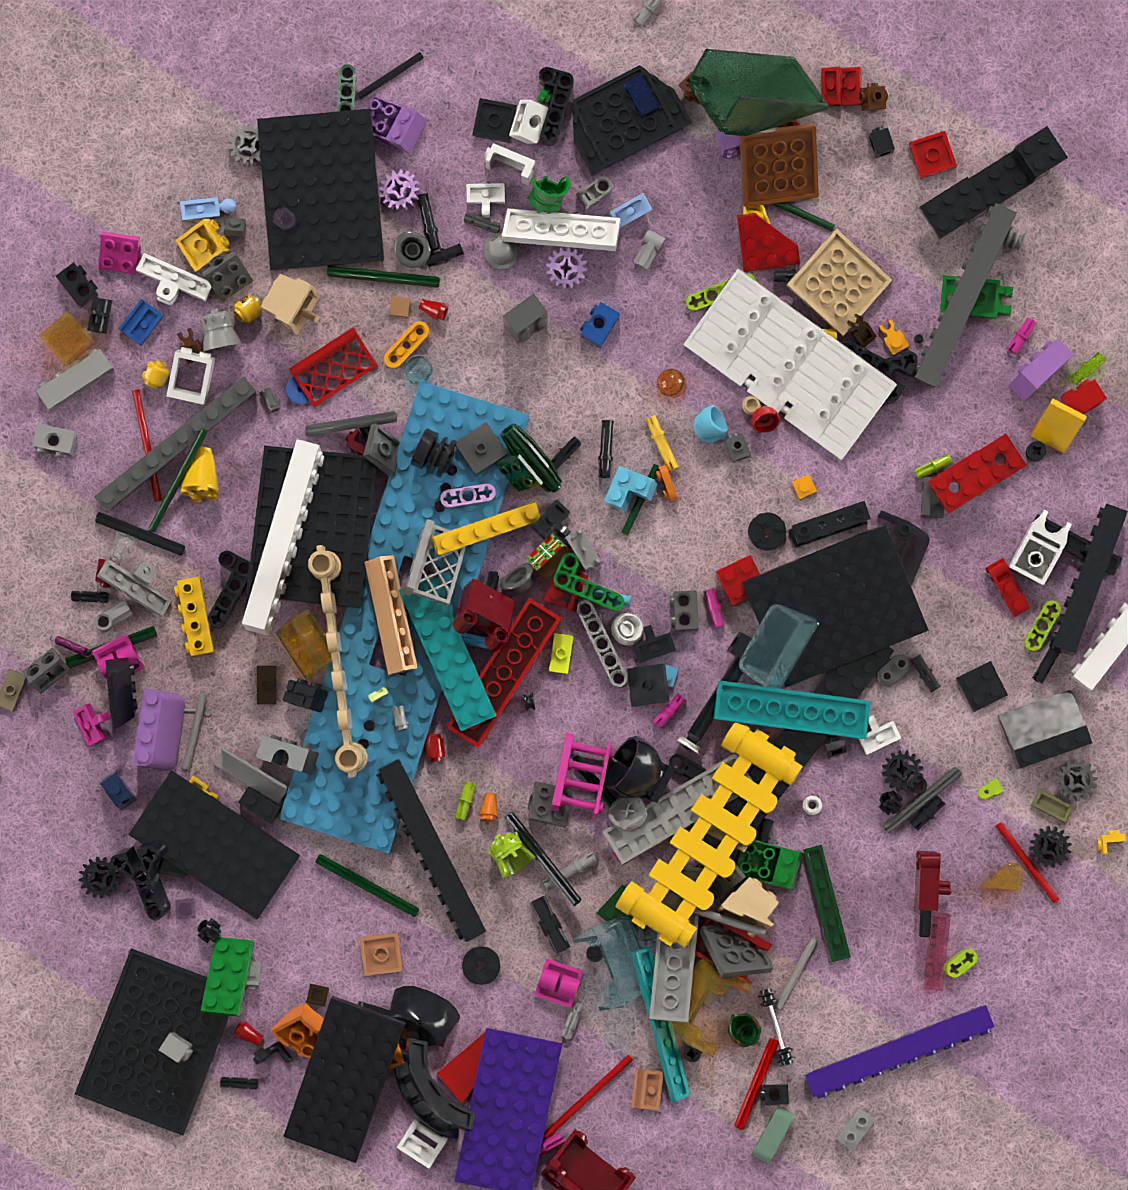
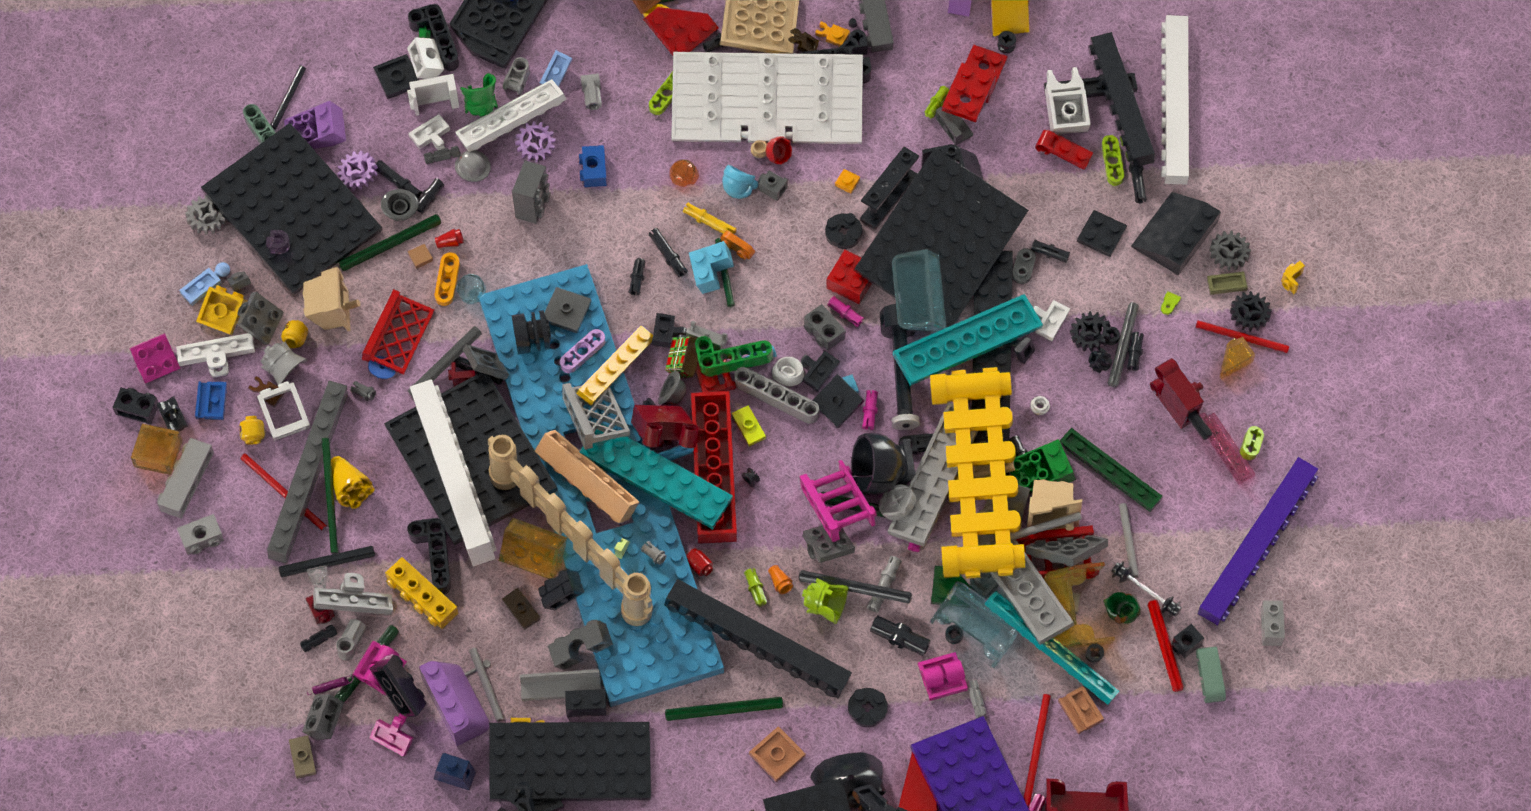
camera: 35 degrees left, 20 degrees down
dark green plate [495,423,562,493] -> none

